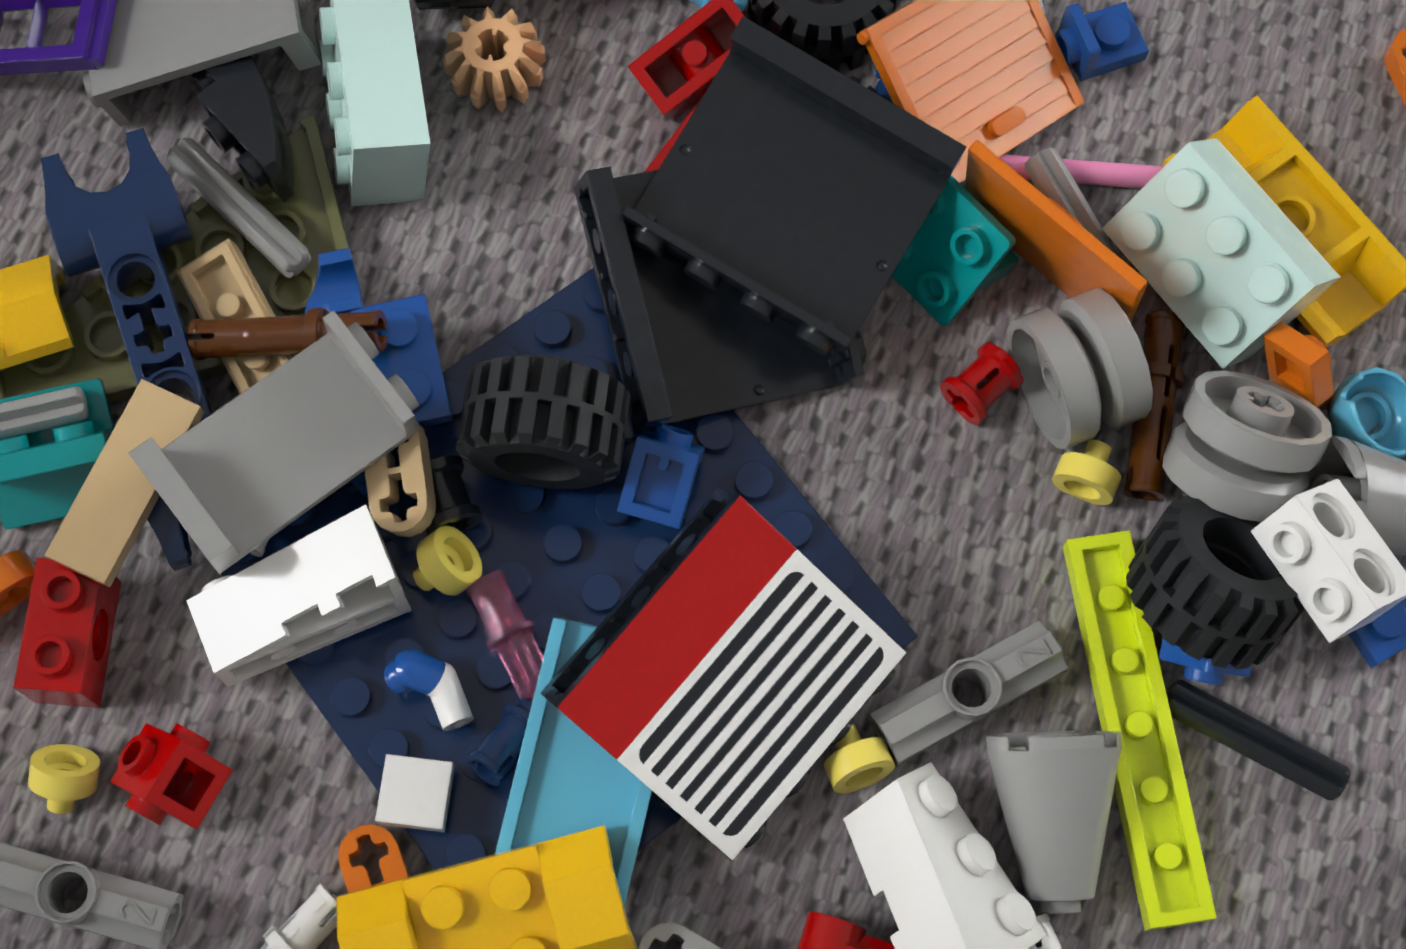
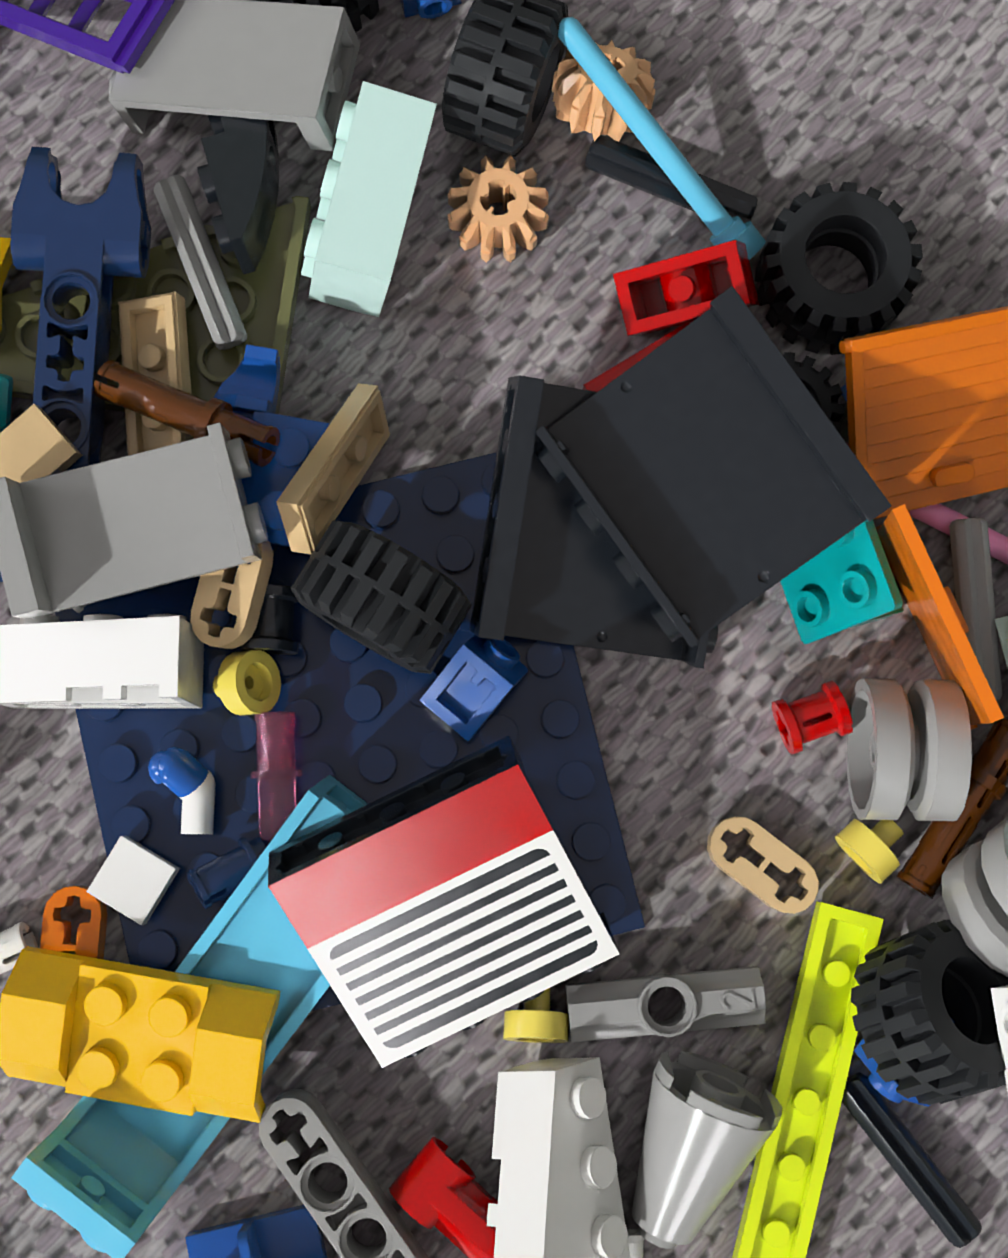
camera: 25 degrees right, 10 degrees up
none -> tan tile [276,383,390,554]
none -> tan beam [707,817,819,914]

